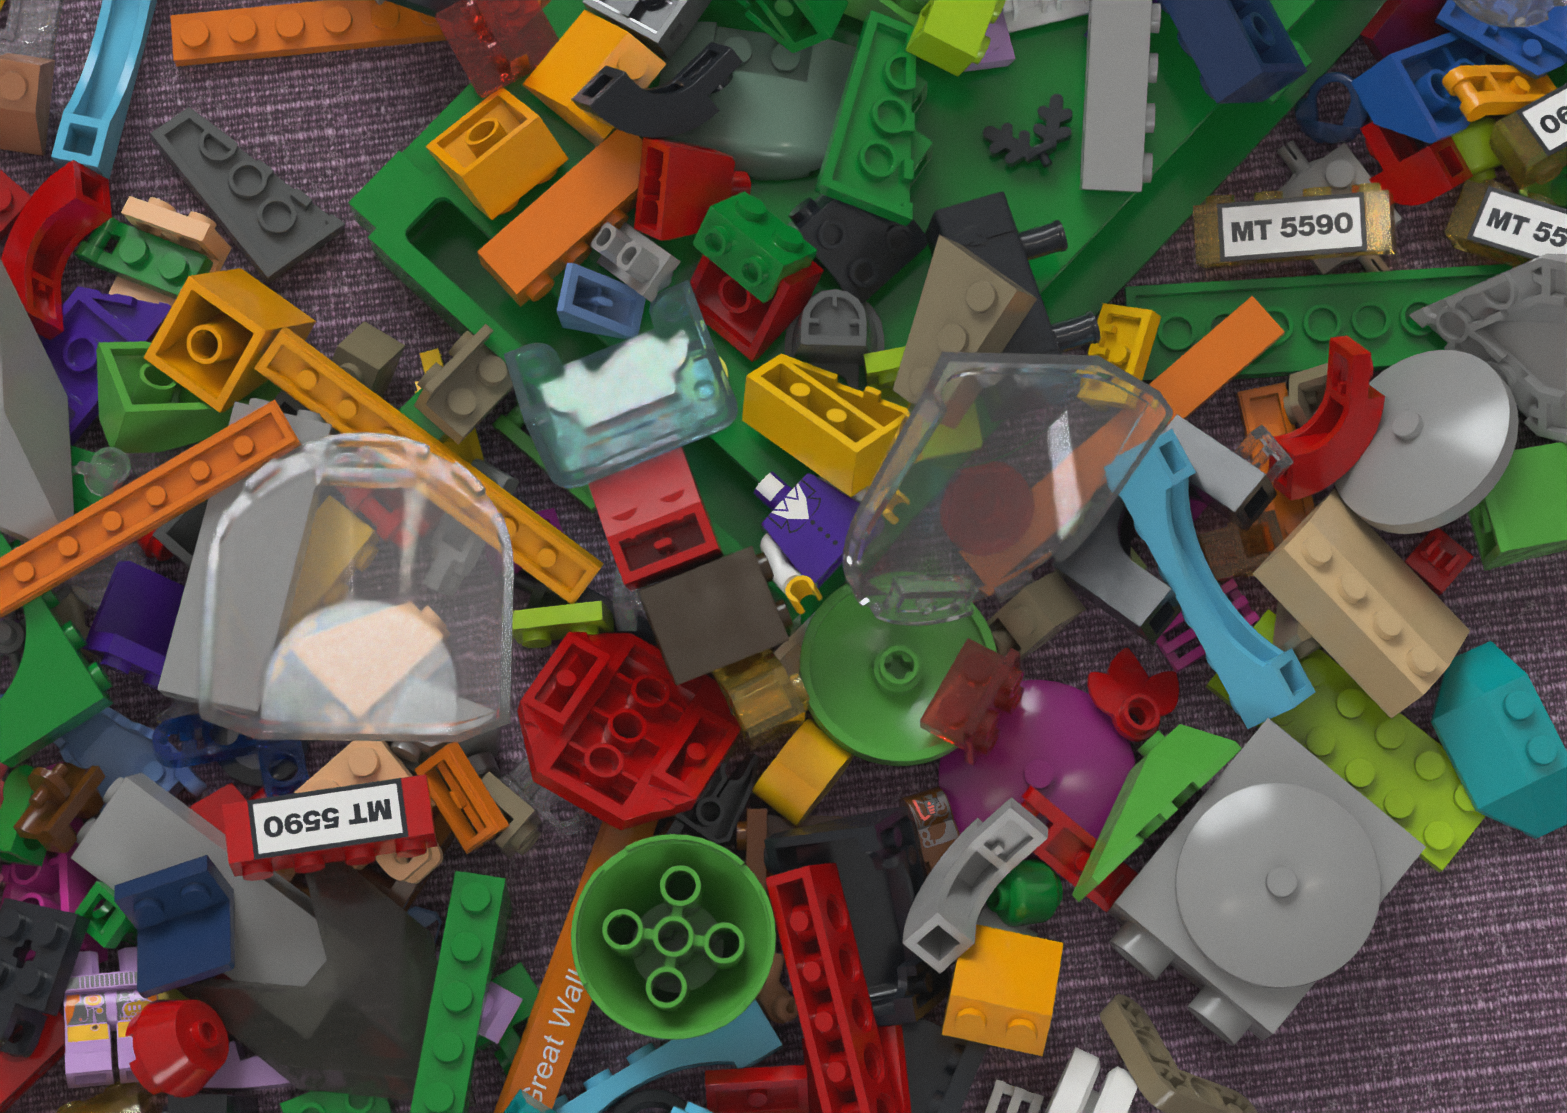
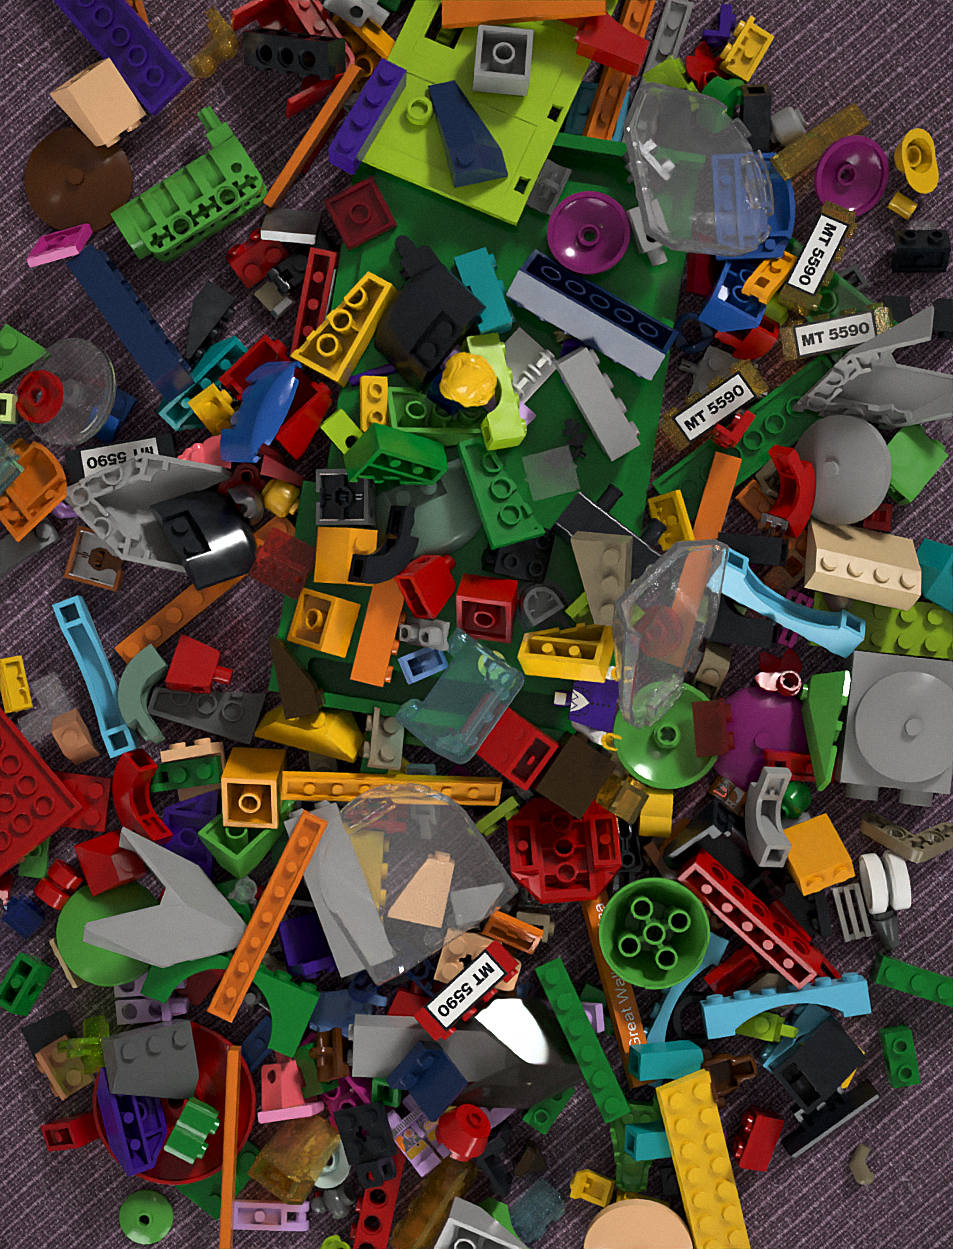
camera: 40 degrees left, 10 degrees up
green bracket [693,191,818,303] -> none
none -> sand green arch [118,644,170,745]
none -> red torso [165,634,234,694]
none -> yellow wedge [254,704,364,763]
none -> dark brown slope [268,635,326,720]
none -> clear piece [522,445,581,501]
none -> red bracket [710,410,756,449]

